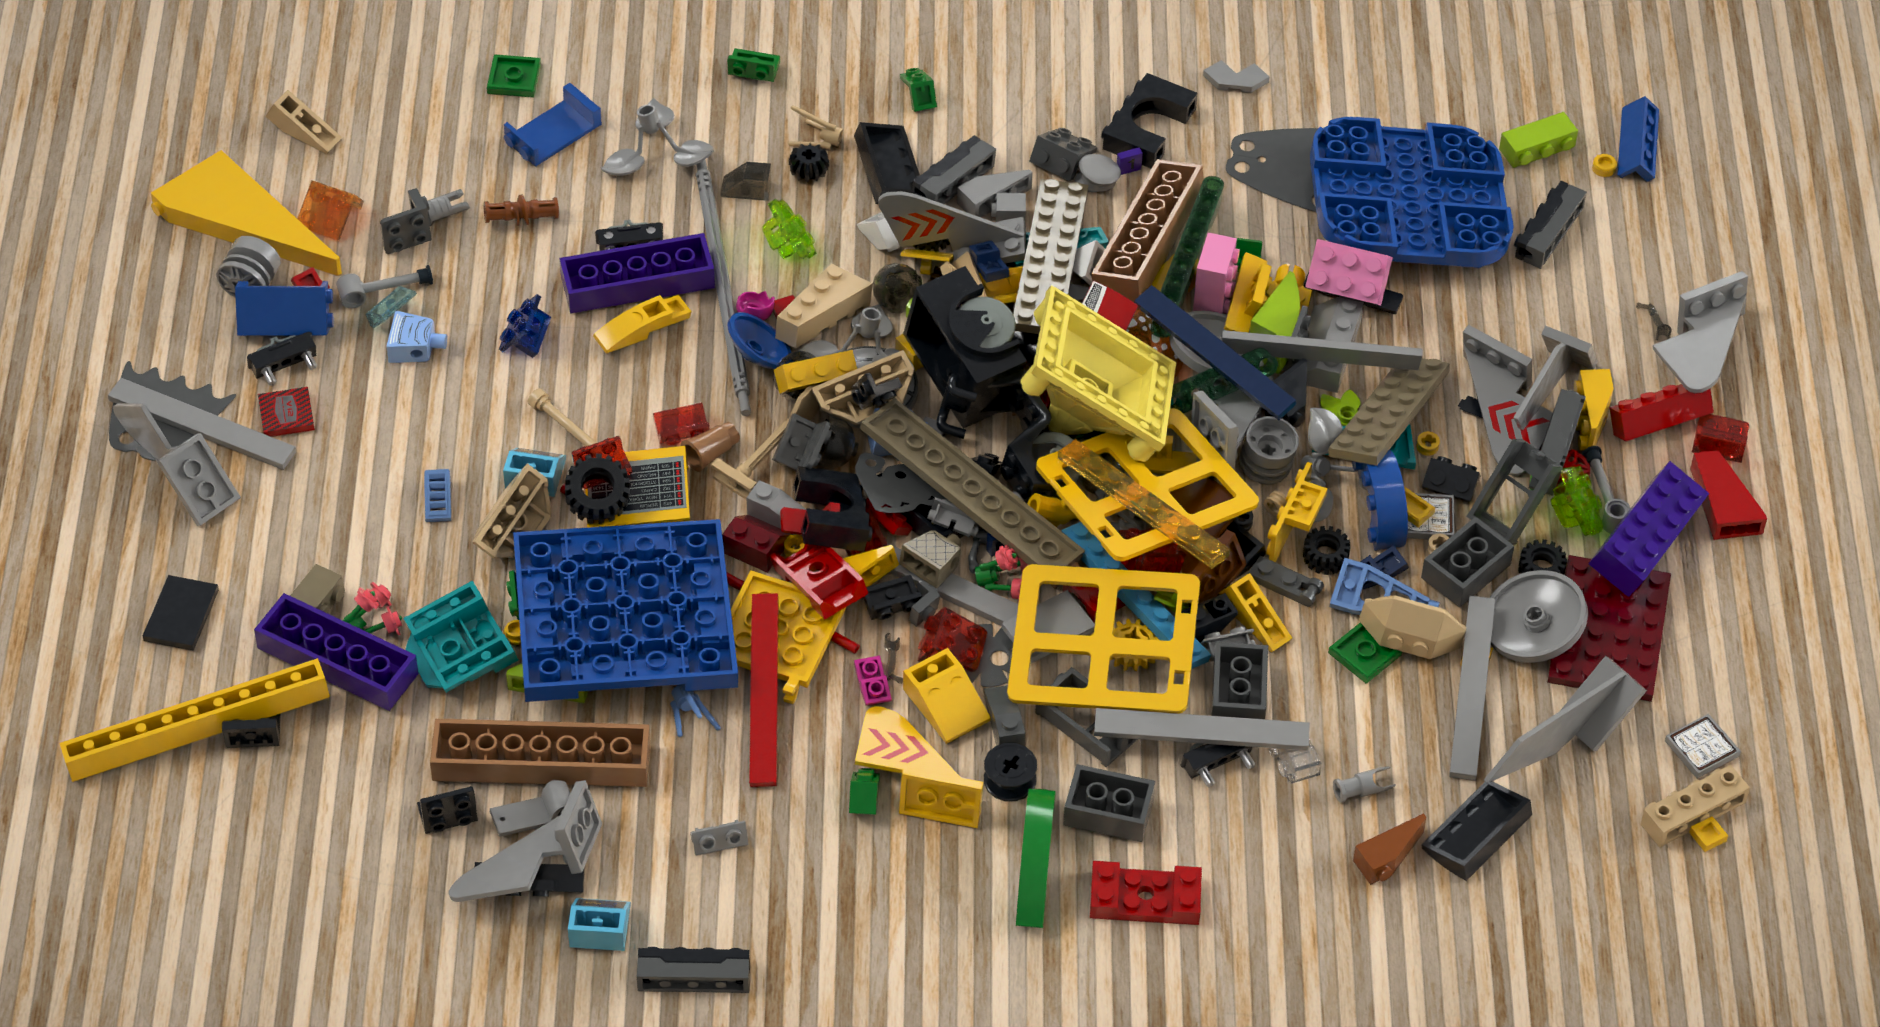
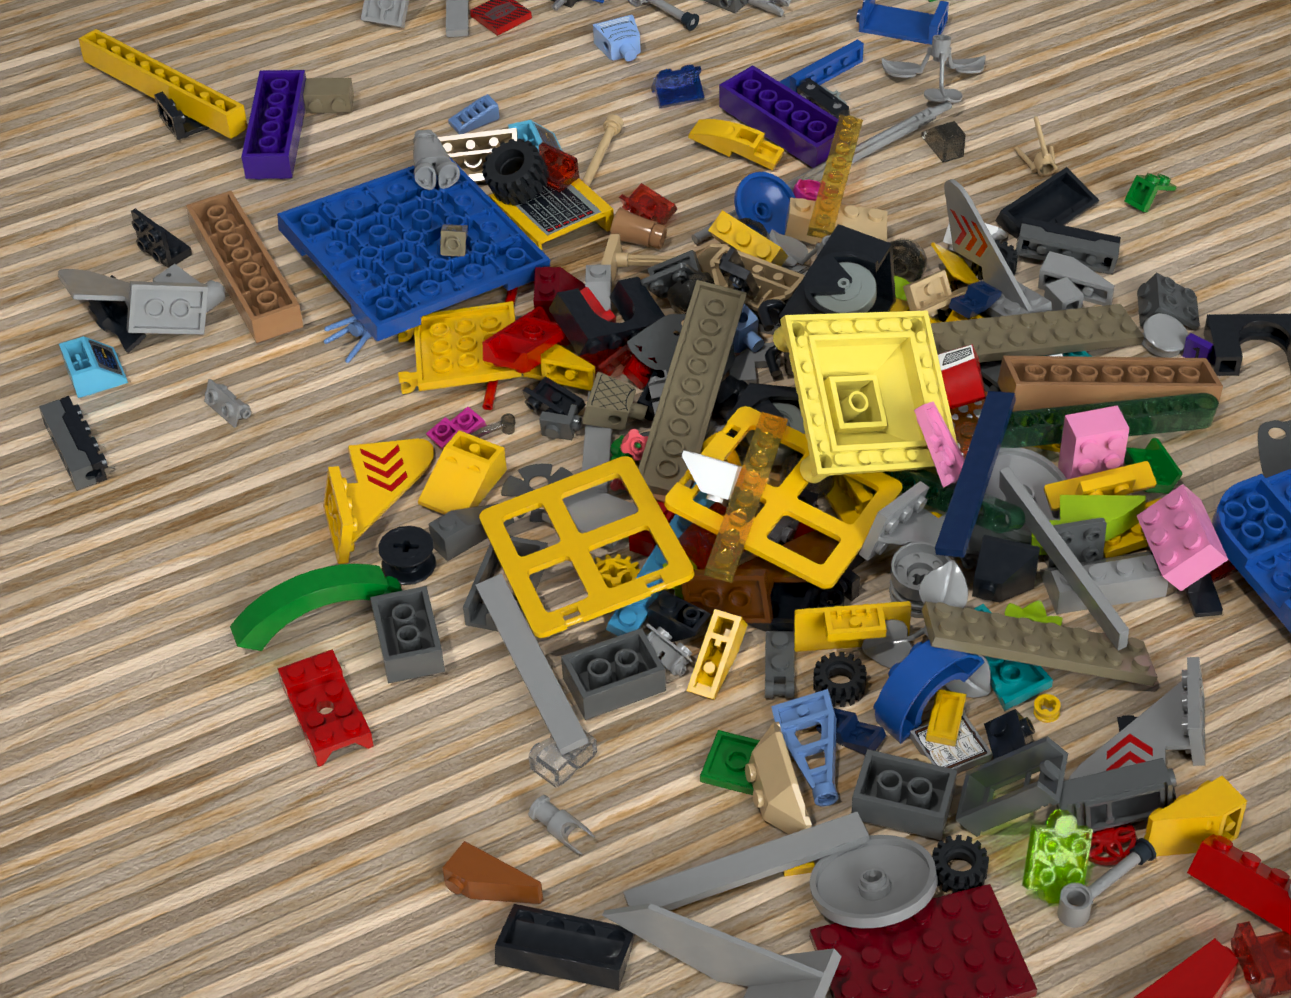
camera: 65 degrees right, 5 degrees down
black tile [142,575,219,651] -> none
coral plant [342,582,402,636] -> none
clear light blue slope [366,286,417,328] -> none
teal slope [403,580,519,693] -> none
dark orange piece [483,194,559,226] -> none
green bracket [727,48,780,82] -> none
red tile [749,593,779,787] -> none
clear neon green piece [762,198,817,259] -> none
black gear [788,142,829,183] -> none
green slope [849,768,880,815] -> none
clear red bracket [917,607,987,672] -> none
black piece [1180,743,1255,787] -> none
light grey piece [1513,325,1598,430] -> none
dark purple brick [1588,461,1709,597] -> none
none -> light grey piece [413,130,460,190]
none -> dark tan bracket [440,224,468,256]
none -> white slope [682,451,742,503]
none -> blue panel [779,39,864,93]
none -> clear yellow plate [807,115,863,239]
none -> bright pink wing [914,401,965,488]

